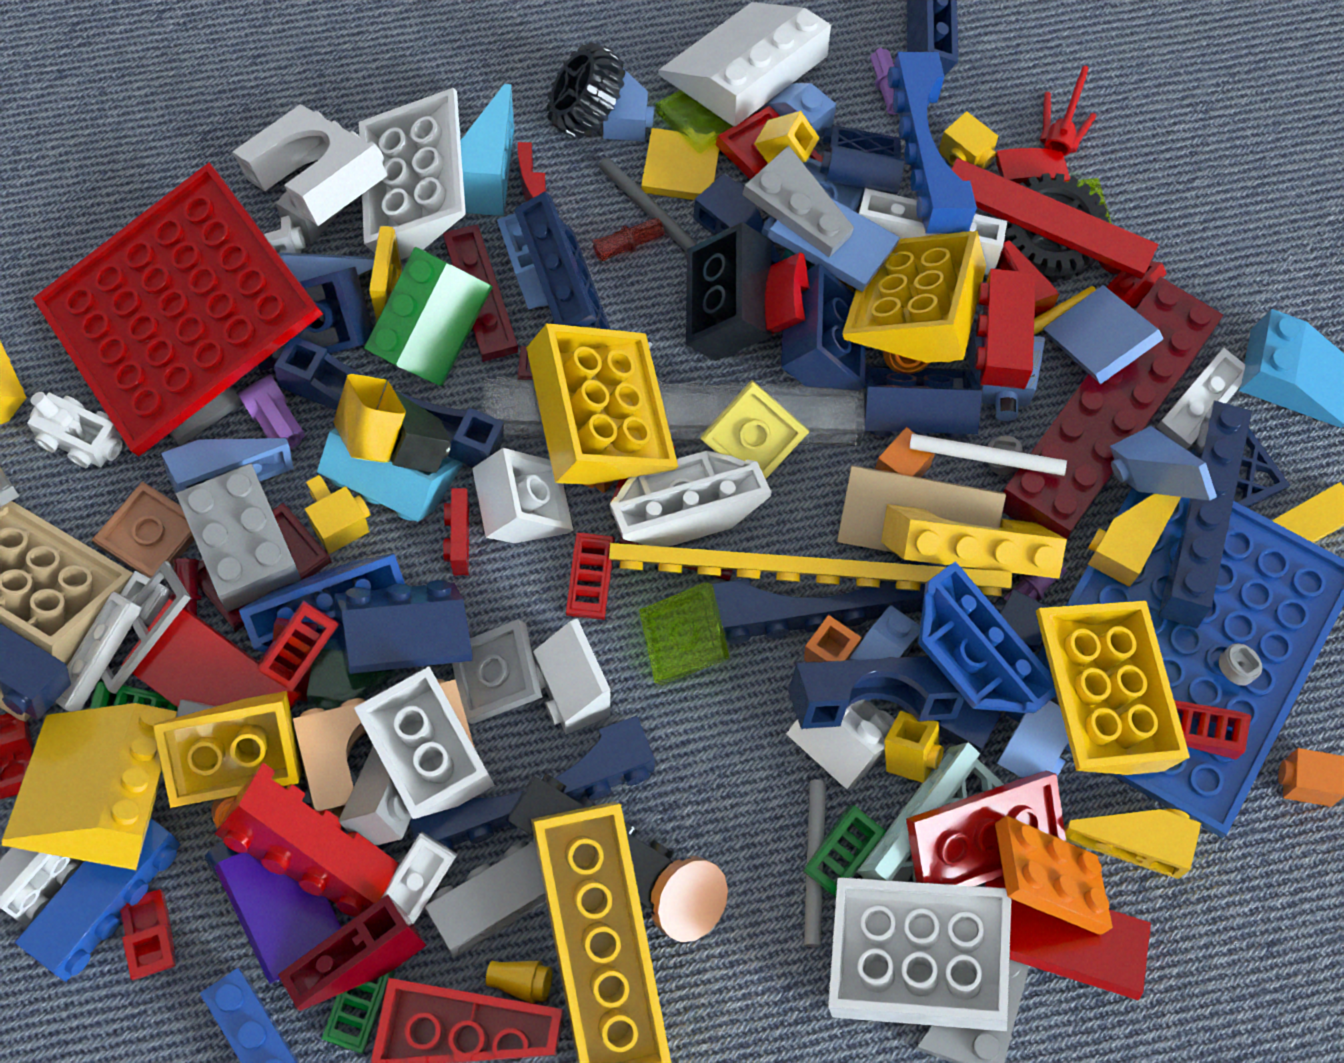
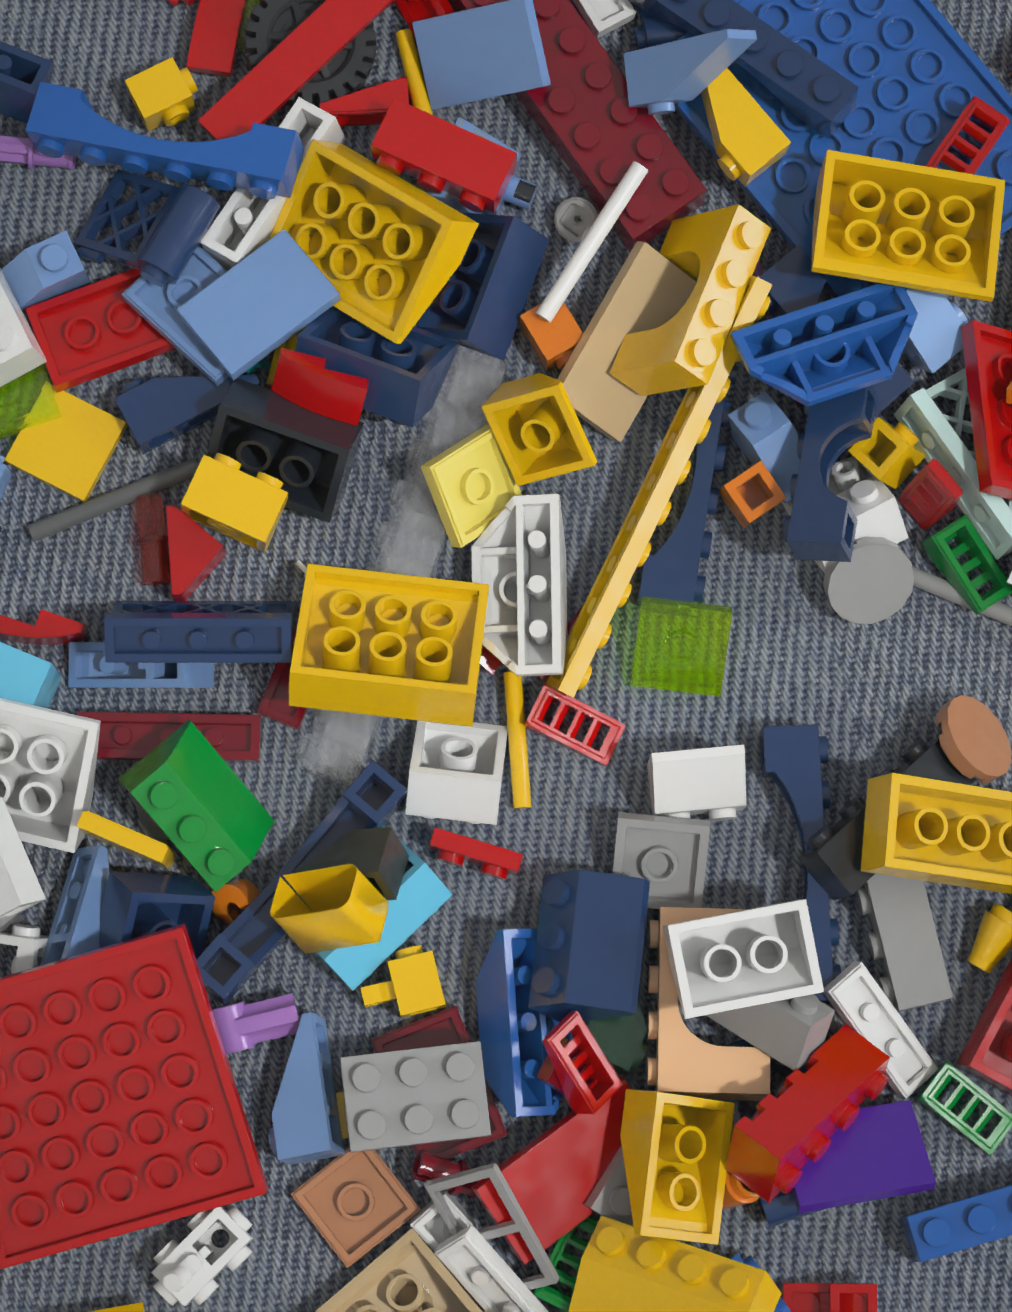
camera: 70 degrees left, 15 degrees up
dark red slope [278,894,427,1011] -> none
light grey wing [742,145,854,257] -> none
yellow brick [754,111,819,164] -> none
light grey tile [1219,643,1262,686] -> none
none -> red slope [166,505,227,602]
none -> yellow slope [181,453,288,553]
none -> orange piece [211,878,260,926]
none -> yellow slope [481,373,597,486]
none -> yellow bar [503,671,532,809]
none -> light grey tile [823,537,915,624]
none -> red slope [899,459,963,530]

